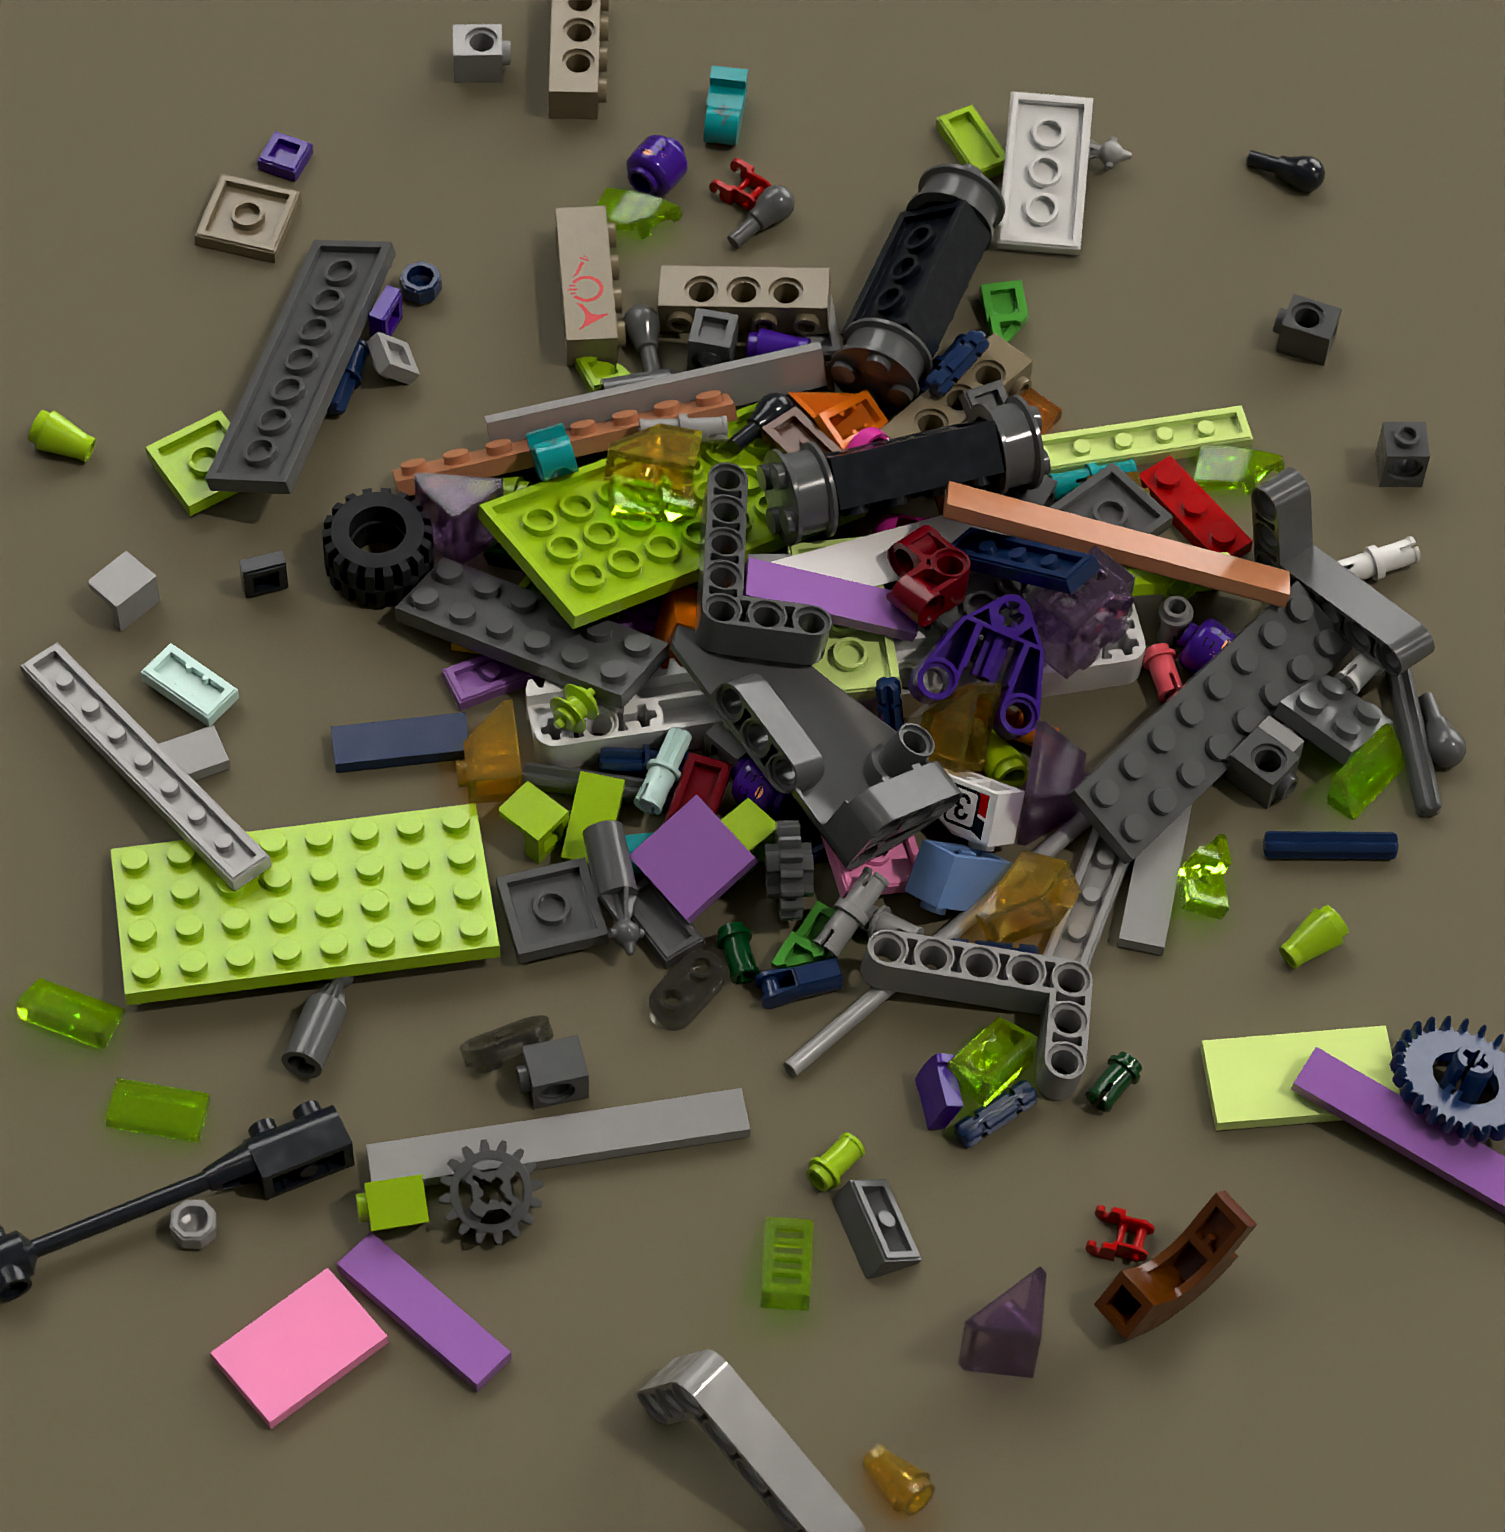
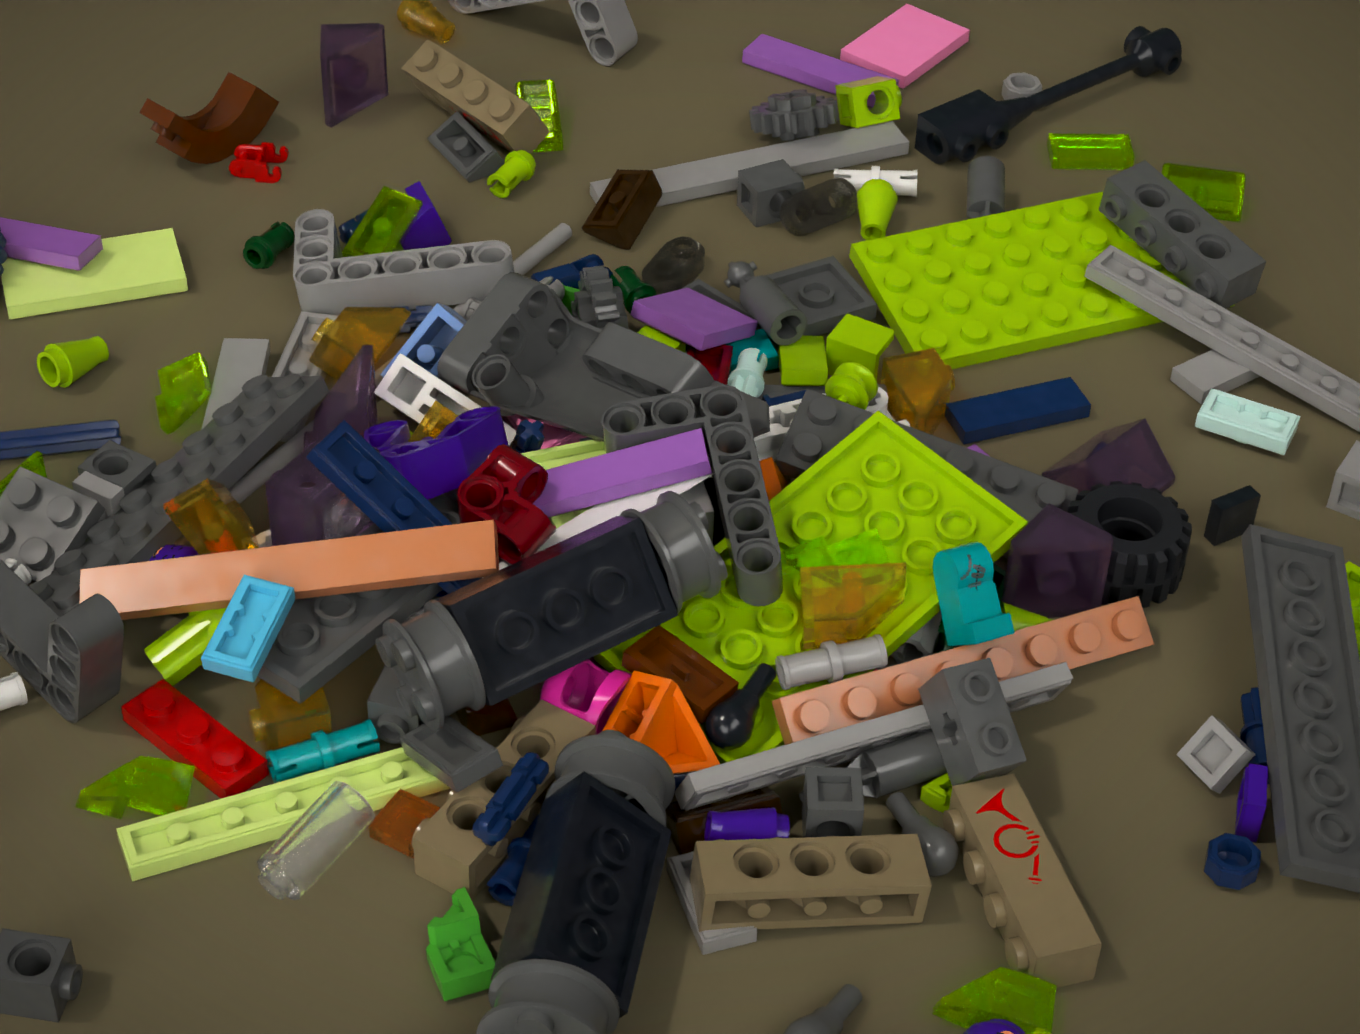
camera: 170 degrees right, 15 degrees down
none -> clear yellow slope [163,478,260,555]
none -> medium azure plate [201,575,296,683]
none -> clear brick [257,781,375,900]
none -> dark tan brick [402,39,550,154]
none -> dark brown slope [582,169,663,250]
none -> white pin [833,166,917,197]
none -> lime cone [856,179,898,240]
none -> dark grey brick [918,658,1027,786]
none -> clear purple slope [1042,418,1175,500]
none -> dark grey brick [1099,160,1266,309]

